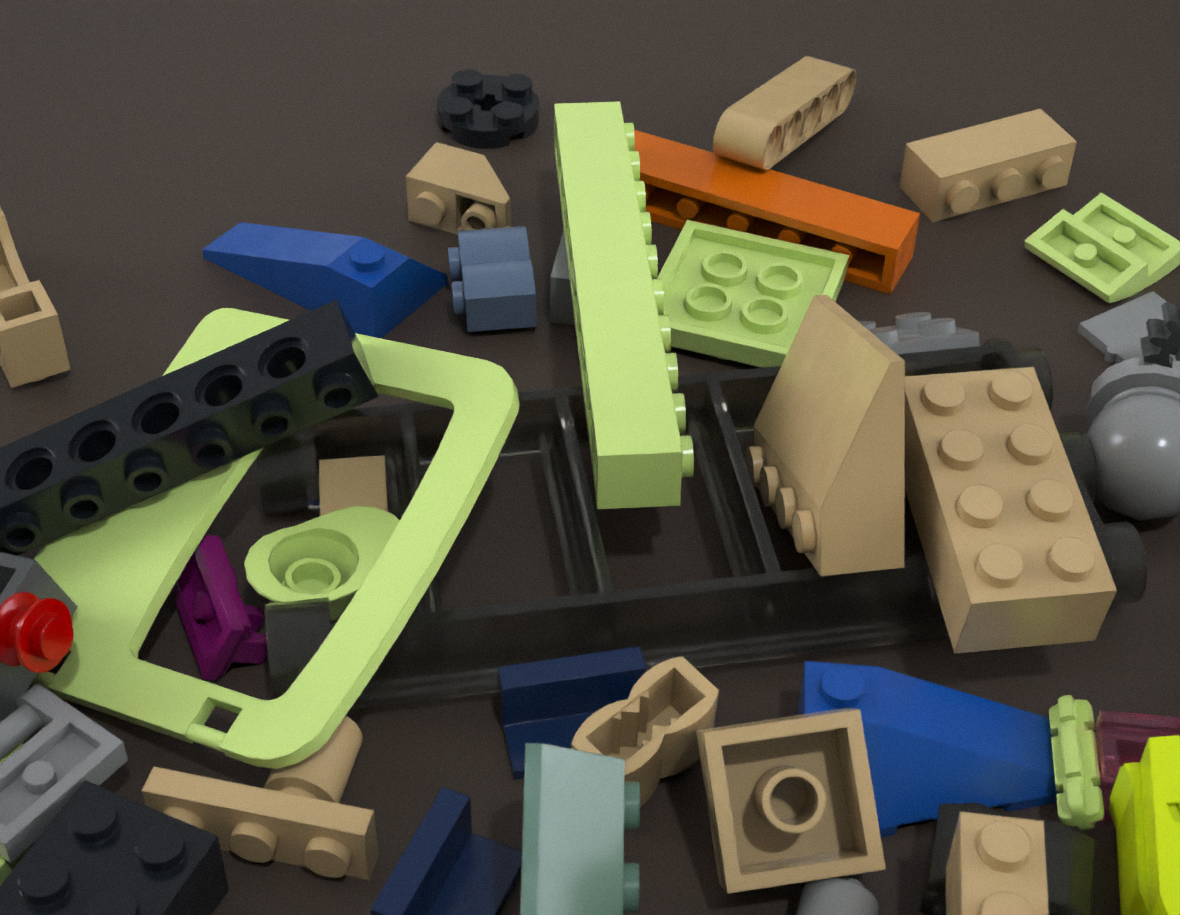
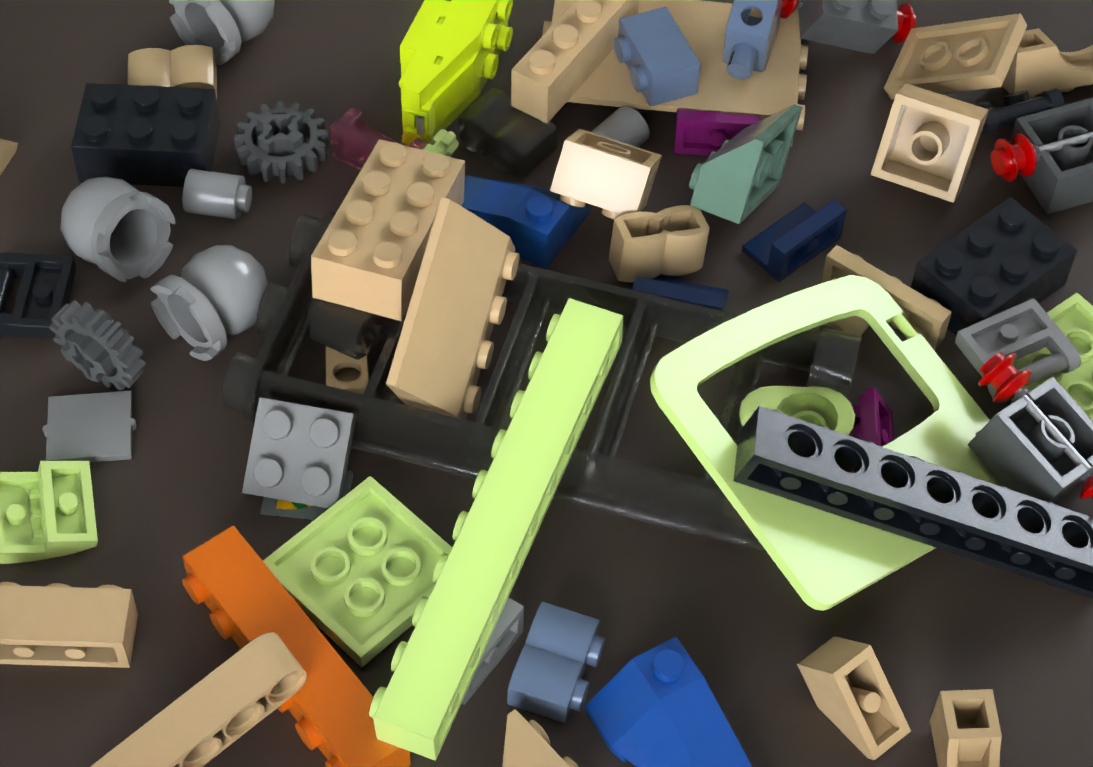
camera: 155 degrees left, 10 degrees up
none -> tan slope [797,636,911,760]

